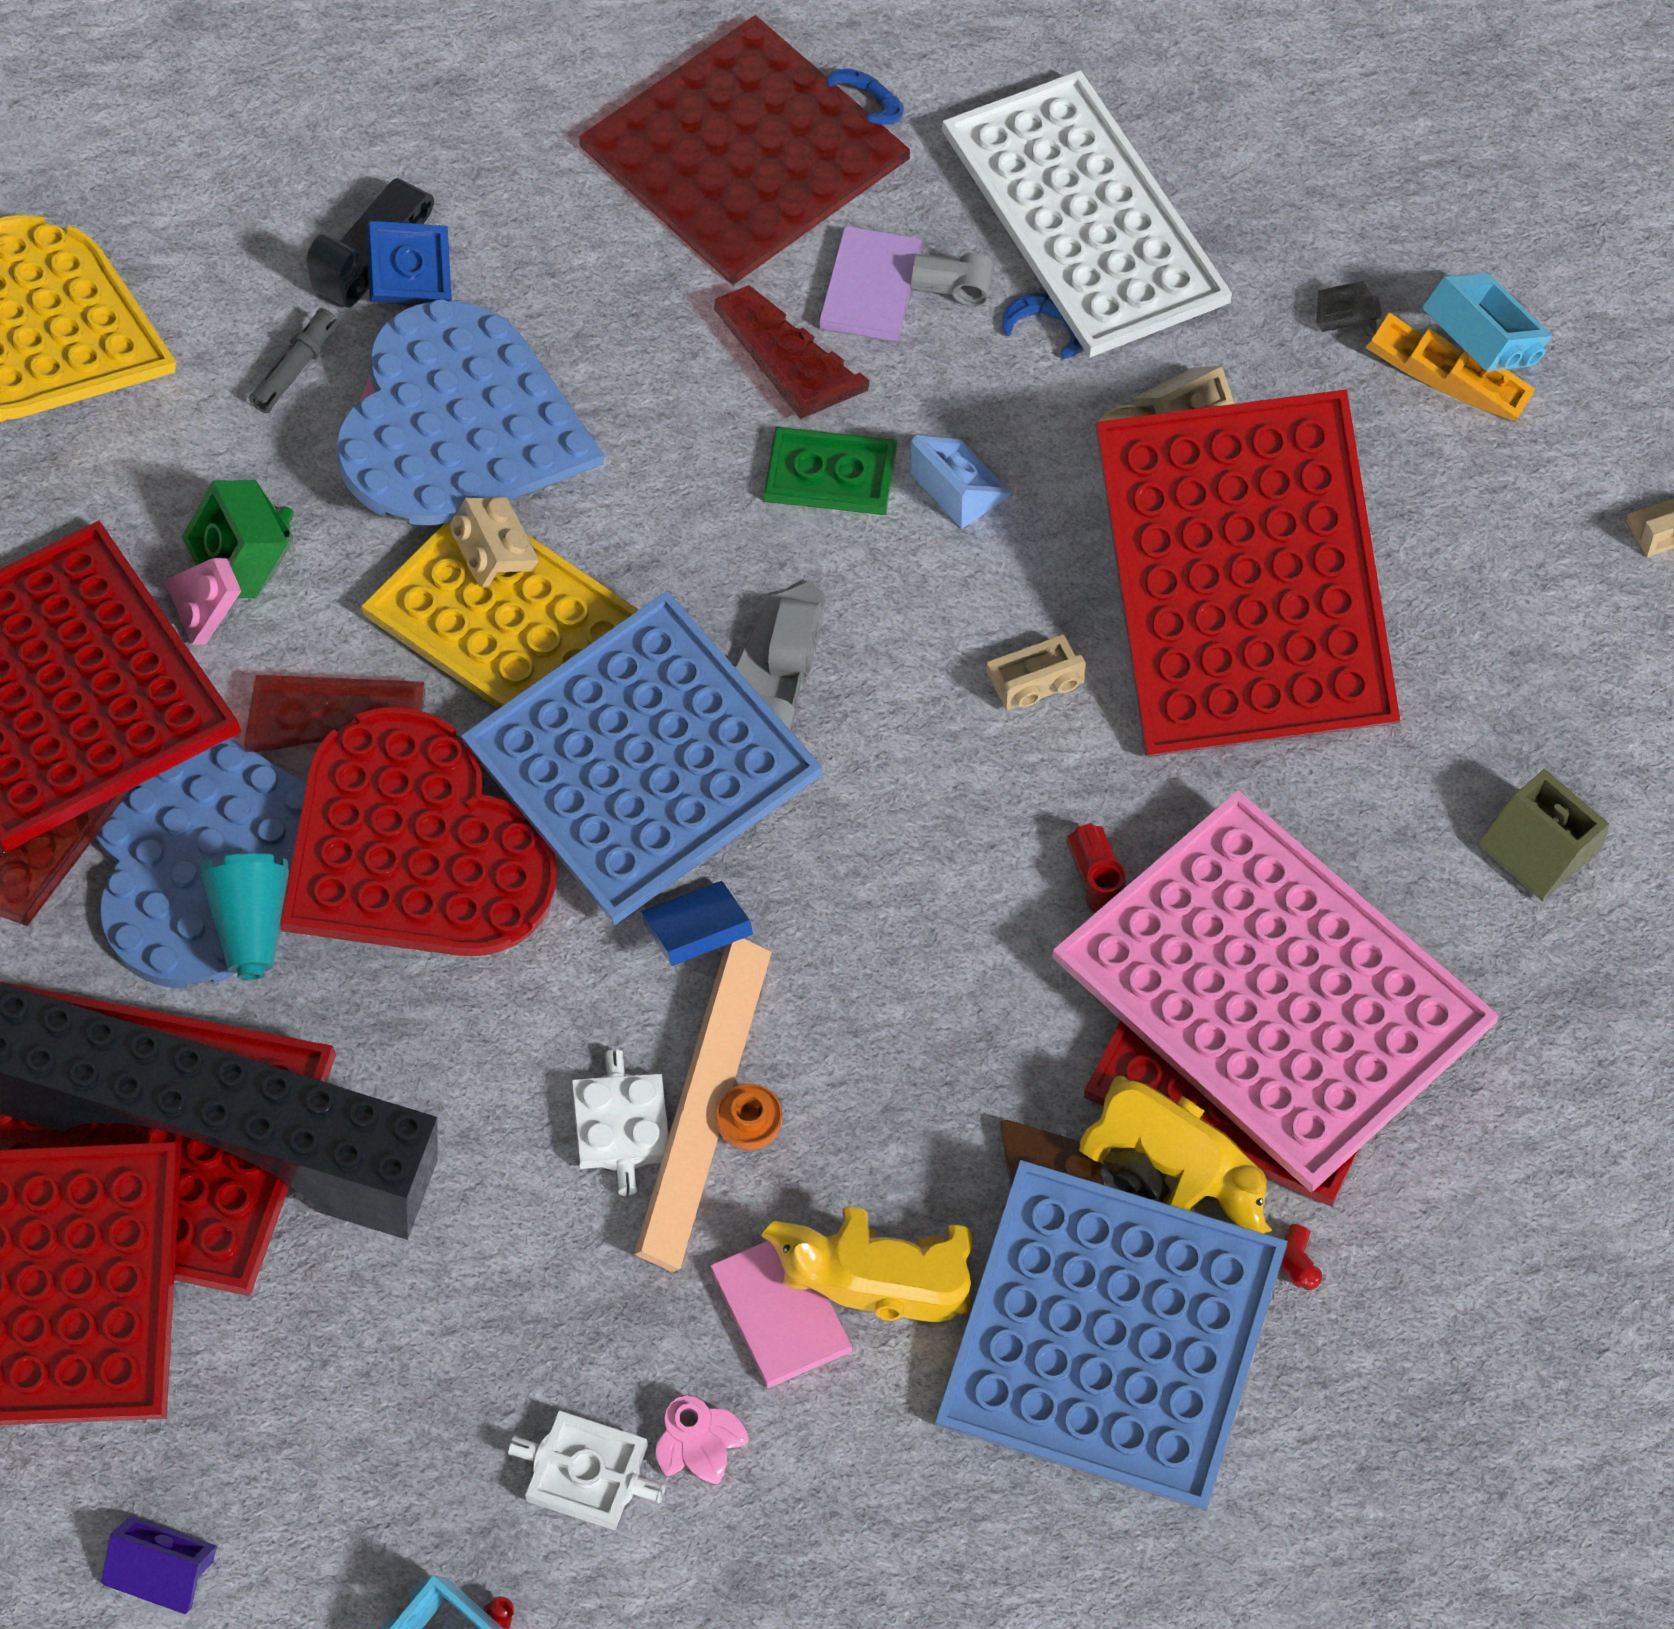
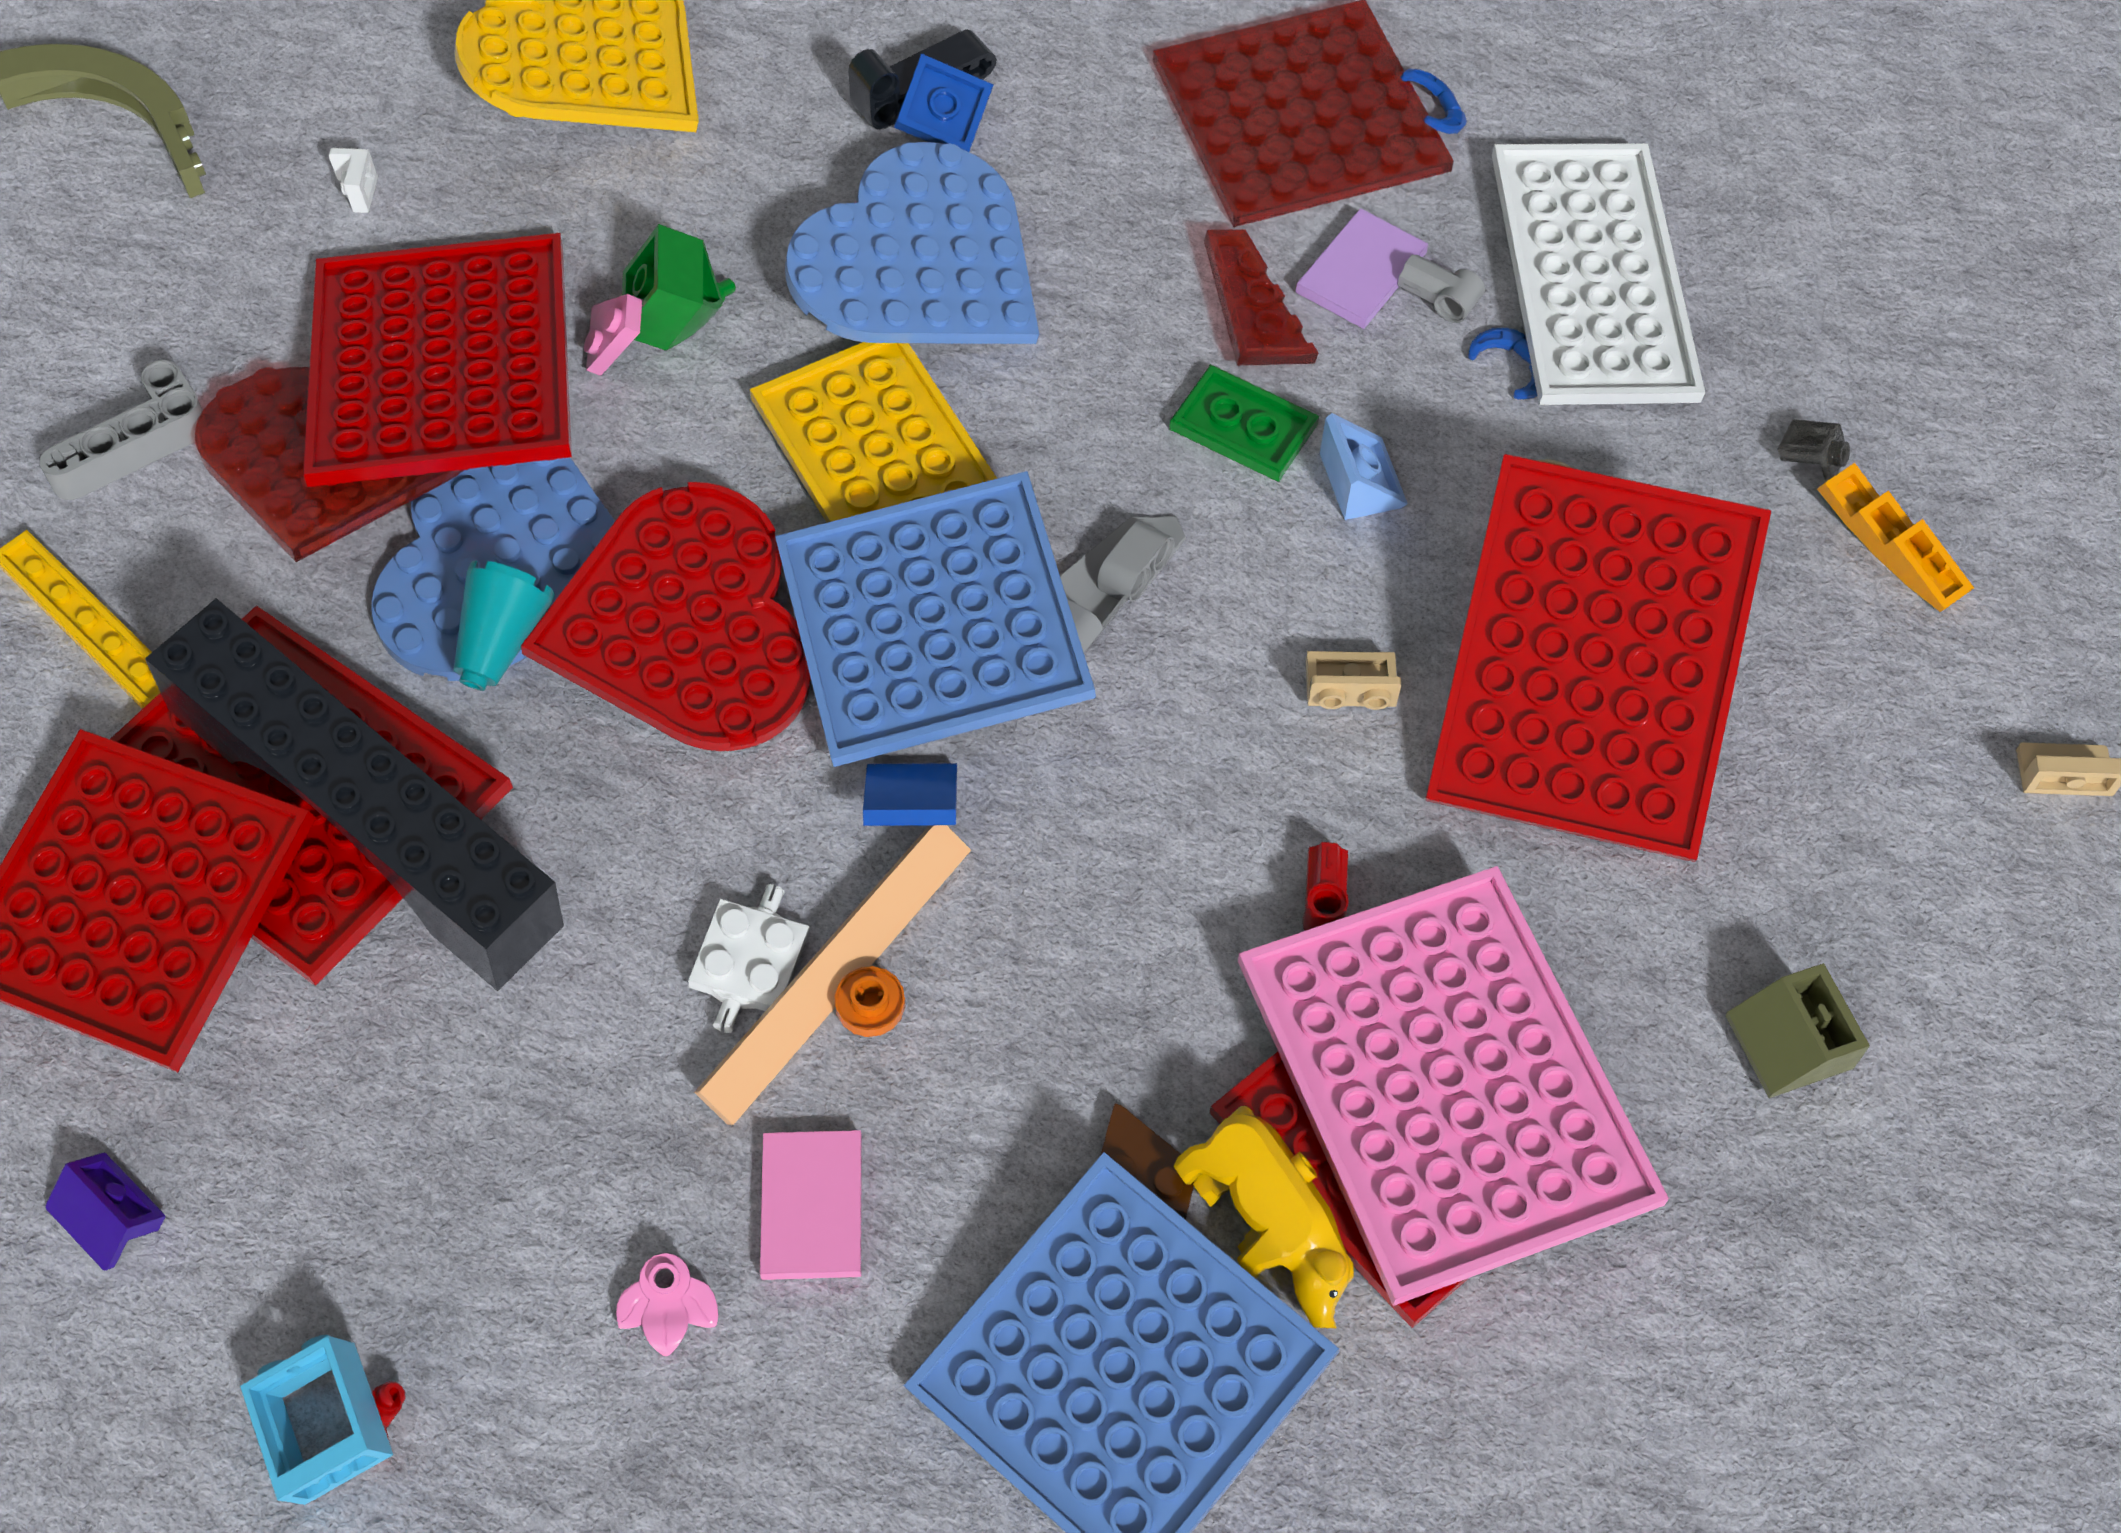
camera: 20 degrees right, 0 degrees up
clear red wing [244,675,426,752] -> none
dark grey pin [248,308,339,413] -> none
tan bracket [450,497,539,587] -> none
white plate [508,1411,666,1530] -> none
yellow animal [761,1207,973,1322] -> none
clear smoke bracket [1103,1148,1170,1202] -> none
tan panel [1134,366,1235,414] -> none
red arm [1280,1224,1323,1291] -> none
medium azure window [1422,273,1553,372] -> none

